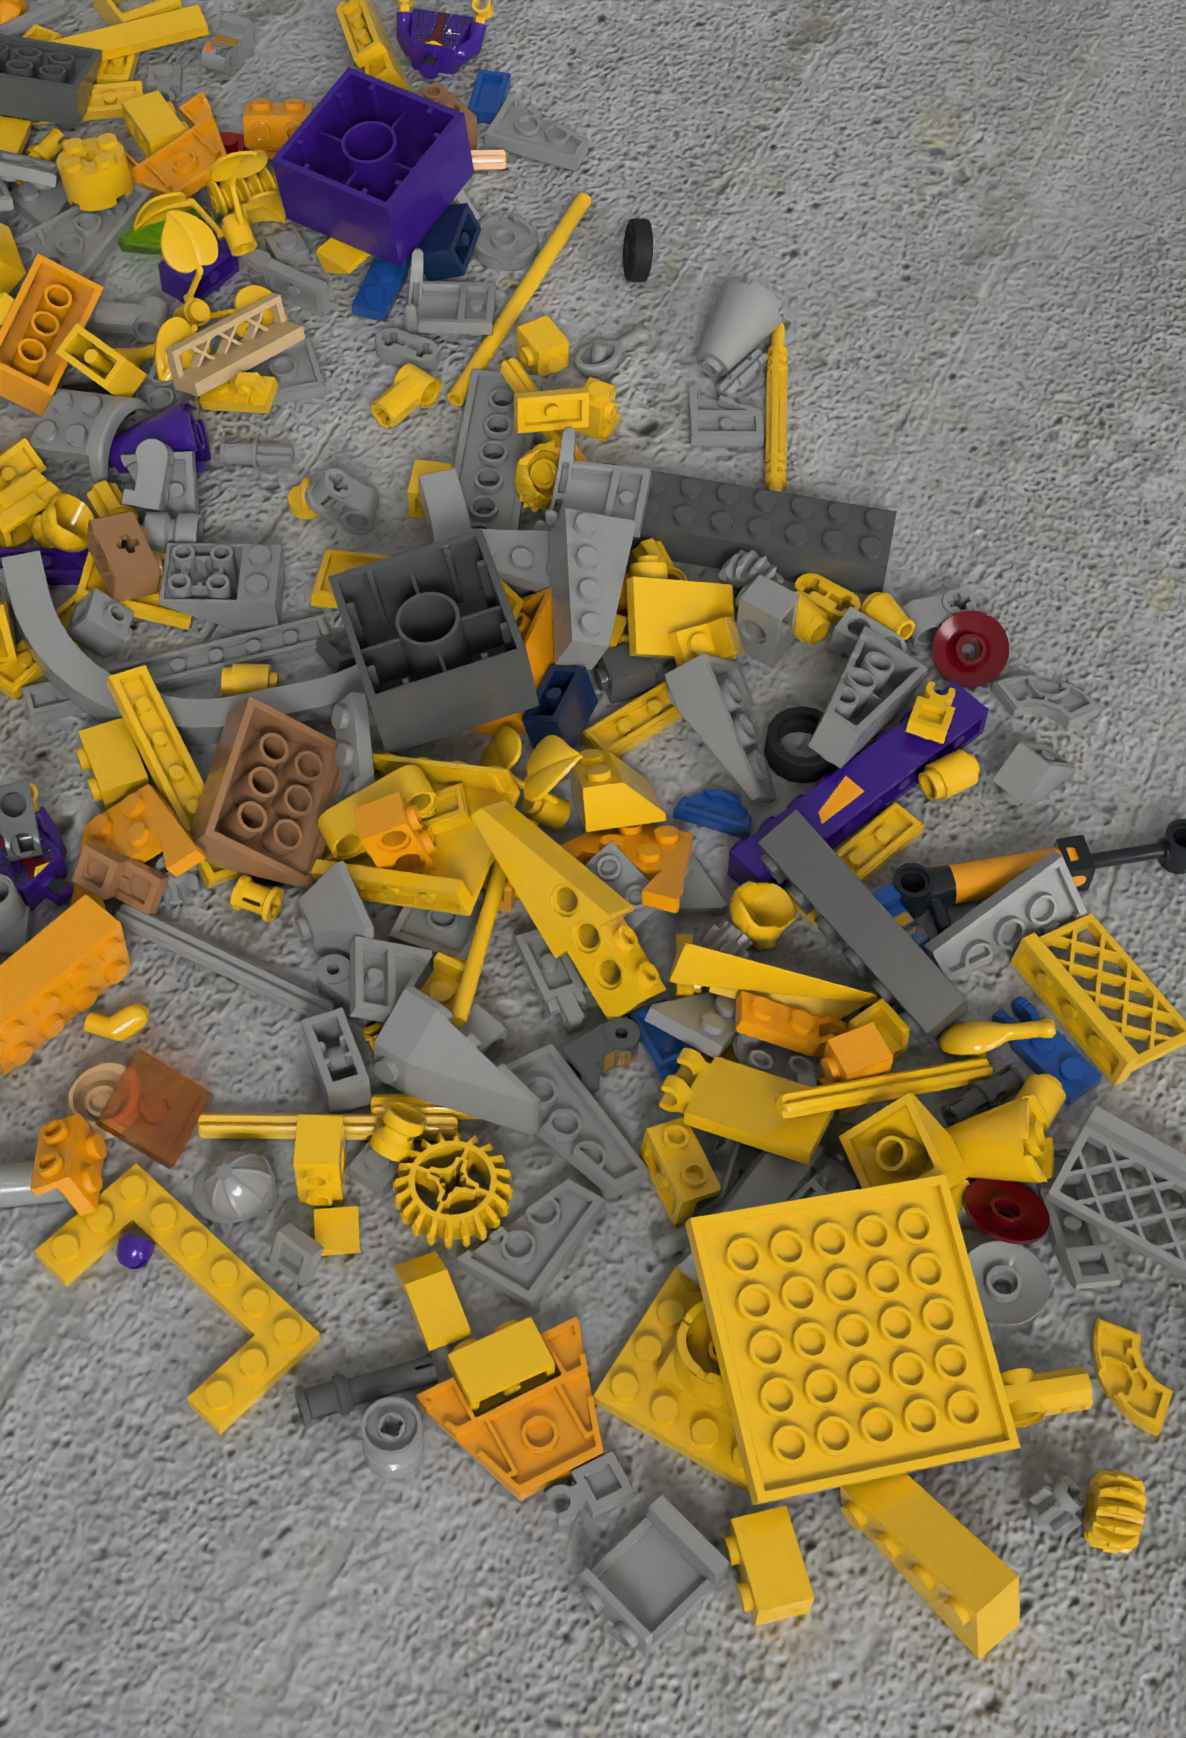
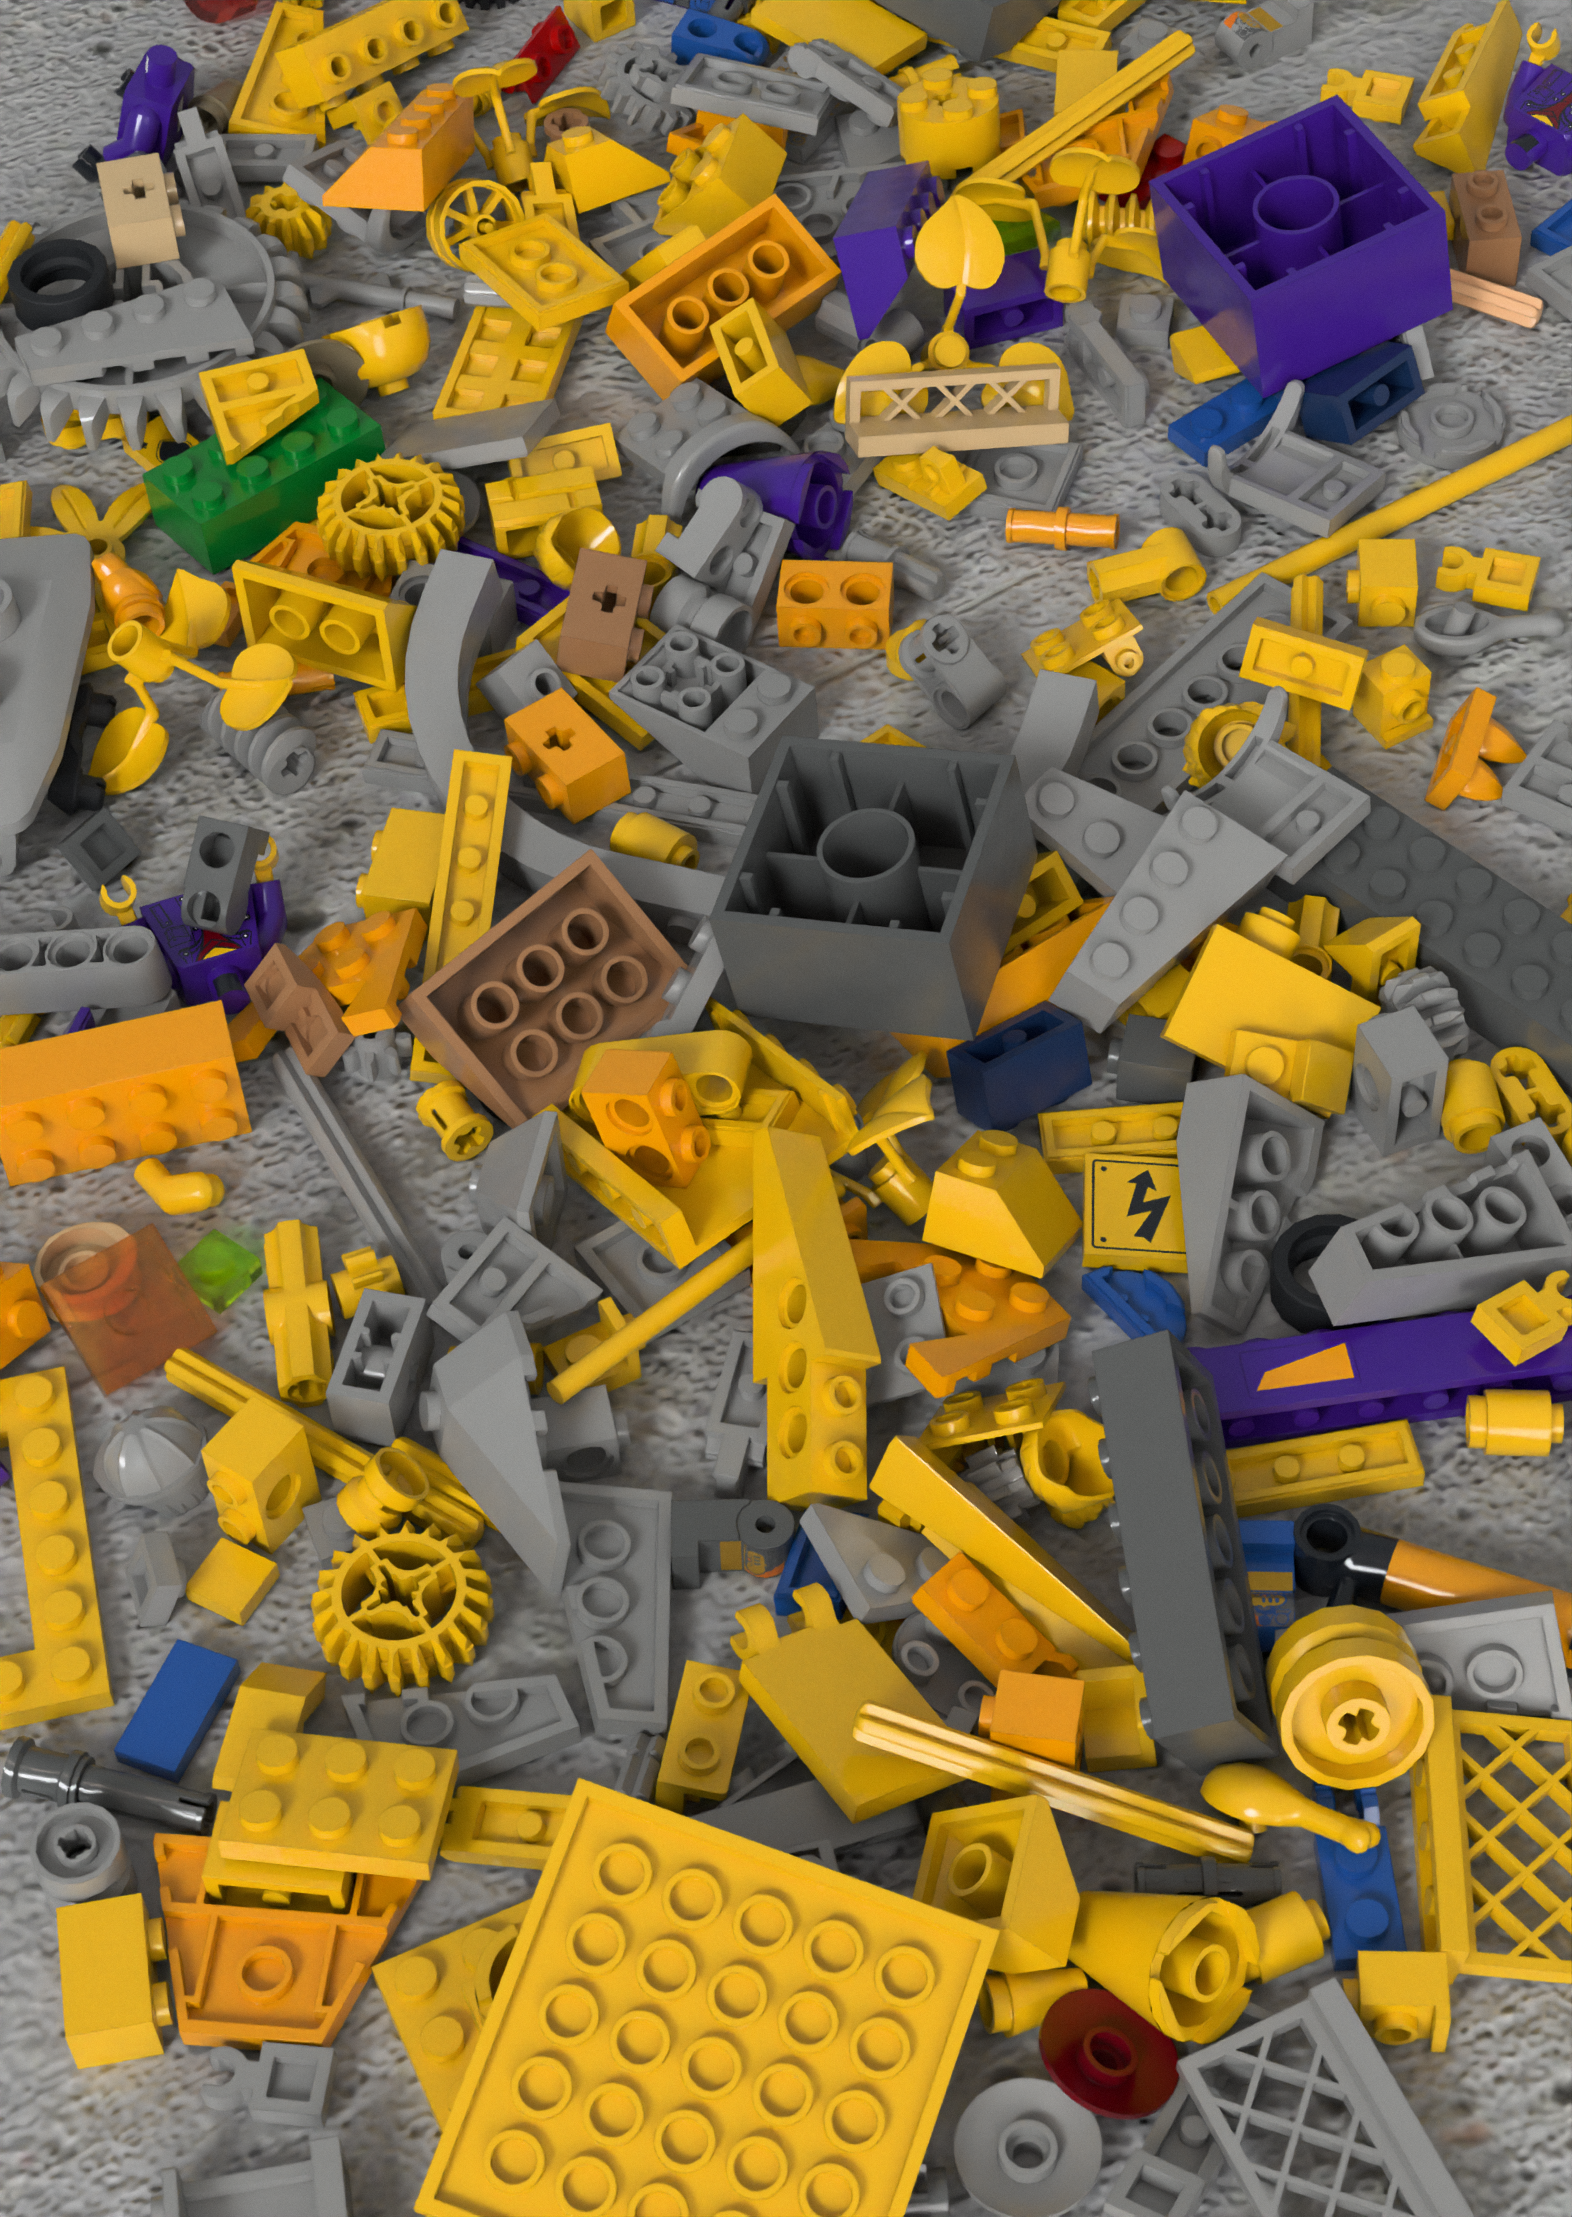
camera: 40 degrees right, 5 degrees down
none -> yellow brick [56,1892,174,2070]
none -> blue tile [114,1639,241,1783]
none -> clear neon green plate [171,1229,263,1314]
none -> yellow plate [218,1728,460,1881]
none -> yellow piece [263,1219,336,1408]
none -> yellow gear [330,1246,405,1320]
none -> yellow hinge [439,1786,572,1870]
none -> light orange brick [504,687,631,825]
none -> light grey axle [614,1732,666,1804]
none -> light orange brick [776,560,894,650]
none -> dark purple slope [833,160,945,340]
none -> yellow hinge [919,1378,1067,1463]
none -> yellow axle [954,30,1196,190]
none -> light orange pin [1005,506,1120,551]
none -> yellow hinge [1021,598,1144,677]
none -> yellow tile [1082,1153,1188,1274]
none -> yellow wheel [1265,1605,1435,1790]
none -> yellow plate [1320,68,1414,125]
none -> yellow slope [1323,916,1421,1006]
none -> yellow brick [1341,1951,1451,2052]
none -> light orange tile [1424,687,1527,811]
none -> yellow plate [1435,546,1541,611]

